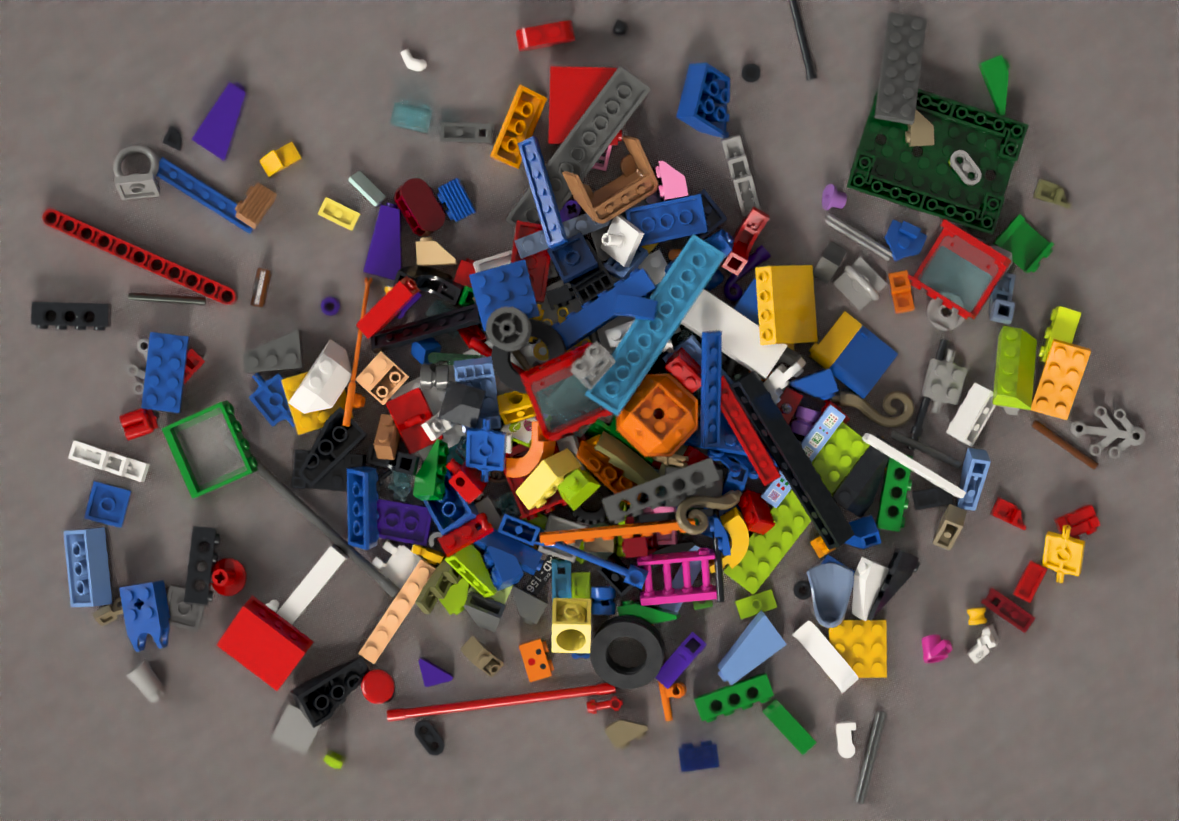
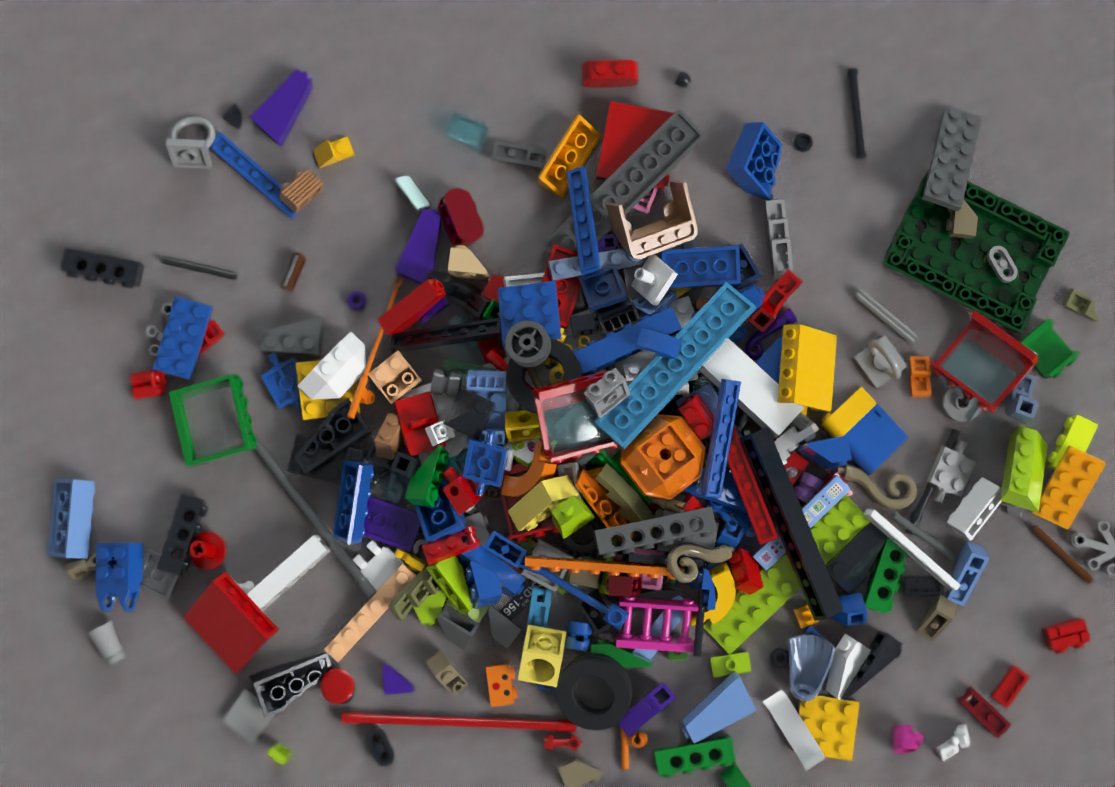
camera: 10 degrees right, 5 degrees down
red beam [42,209,238,305] -> none
white slope [68,440,150,482] -> none
blue plate [84,481,132,528] -> none
light yellow plate [318,197,361,231] -> none
white arm [400,49,427,72] -> none
blue panel [411,337,442,364] -> none
blue brick [437,177,476,223] -> none
clear light blue slope [494,490,521,518] -> none
lime plate [571,572,591,599] -> none
bright pink slope [655,161,688,201] -> none
dark grey slope [813,241,847,284] -> none
medium lavender piece [822,184,847,210] -> none
blue plate [884,219,927,261] -> none
yellow wheel [966,607,987,625] -> none
green slope [978,54,1010,116] -> none
red slope [990,497,1026,531] -> none
yellow plate [1042,525,1085,583] -> none

